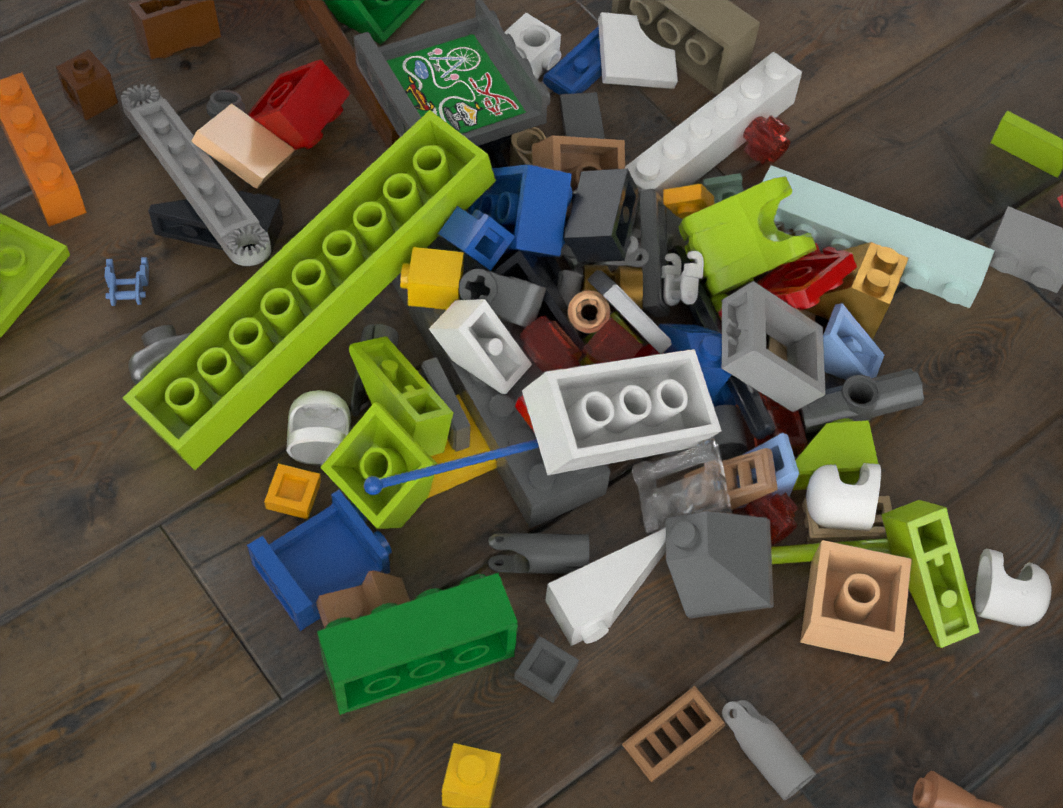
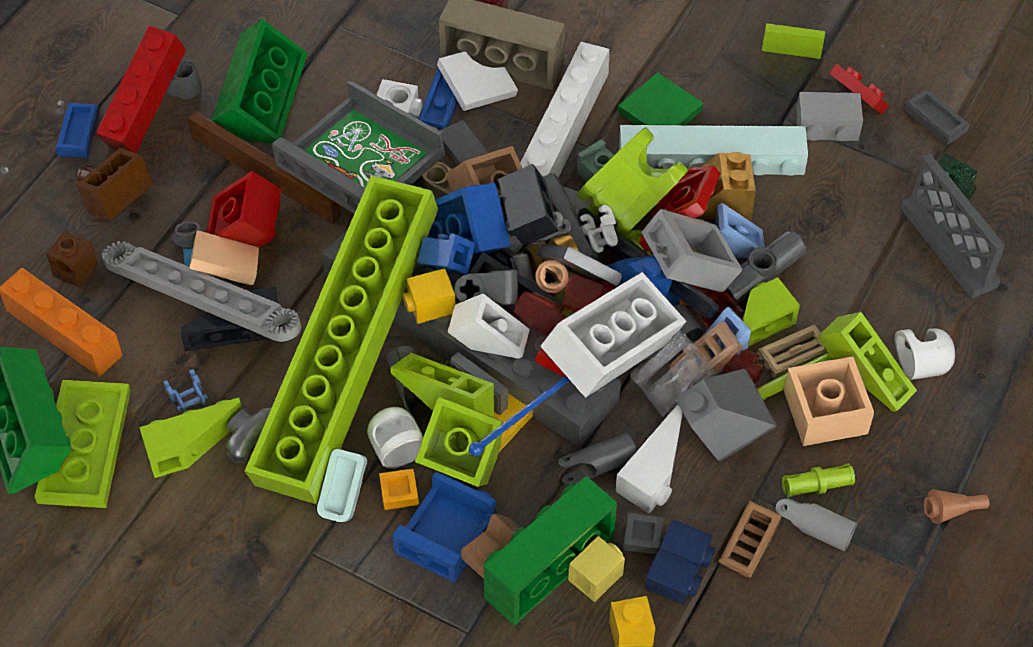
camera: 20 degrees left, 5 degrees down
light orange plate [663,184,714,219] -> none
clear red gear [743,115,791,163] -> none
white helmet [806,463,881,531] -> none
none -> lime slope [139,397,242,478]
none -> light aqua piece [317,449,367,522]
none -> light yellow brick [568,536,625,602]
none -> green tile [618,72,704,126]
none -> dark blue brick [645,519,716,605]
none -> lime pin [782,463,855,498]

